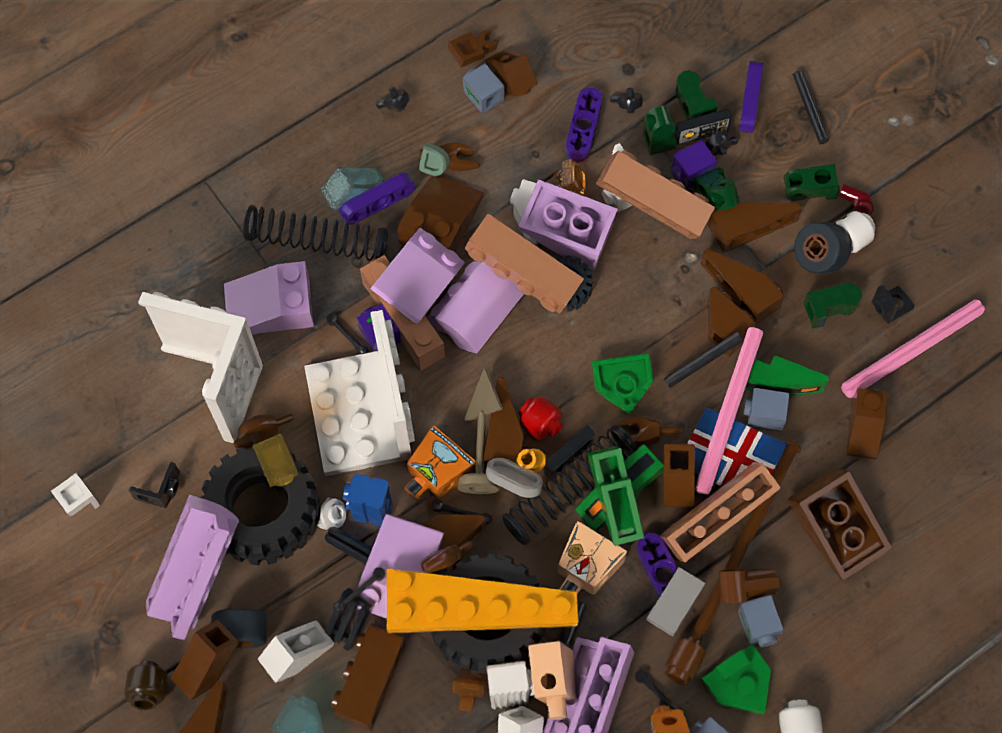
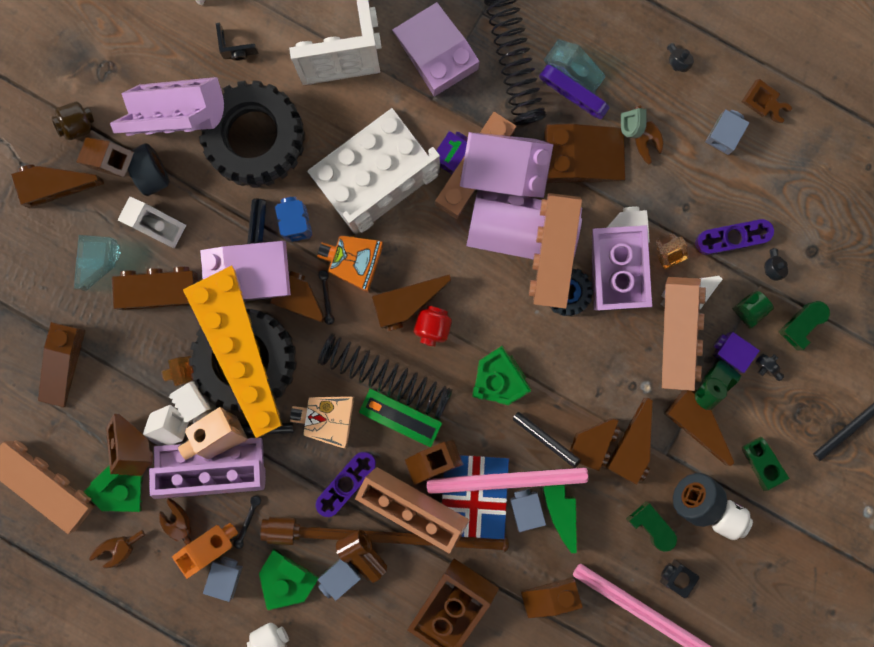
camera: 65 degrees right, 20 degrees up
reddish brown hand [233,414,294,448] -> none
clear yellow brick [253,434,298,487] -> none
white plate [317,498,346,530] -> none
black tile [325,587,372,651] -> none
black hinge [326,313,369,355] -> none
black hinge [333,567,385,614] -> none
reddish brown hand [421,541,473,573] -> none
dark tan piece [457,368,503,495] -> none
reddish brown slope [484,48,538,97] -> none
light grey tile [485,458,543,498] -> none
light orange axle [517,448,547,472] -> none
black tile [544,425,595,479] -> none
green slope [587,446,644,546] -> none
reddish brown hand [614,416,680,447] -> none
light grey tile [647,567,705,637] -> none
tile [674,109,731,145] -> none
dark purple beam [739,61,763,133] -> none
dark red arm [839,184,874,216] -> none

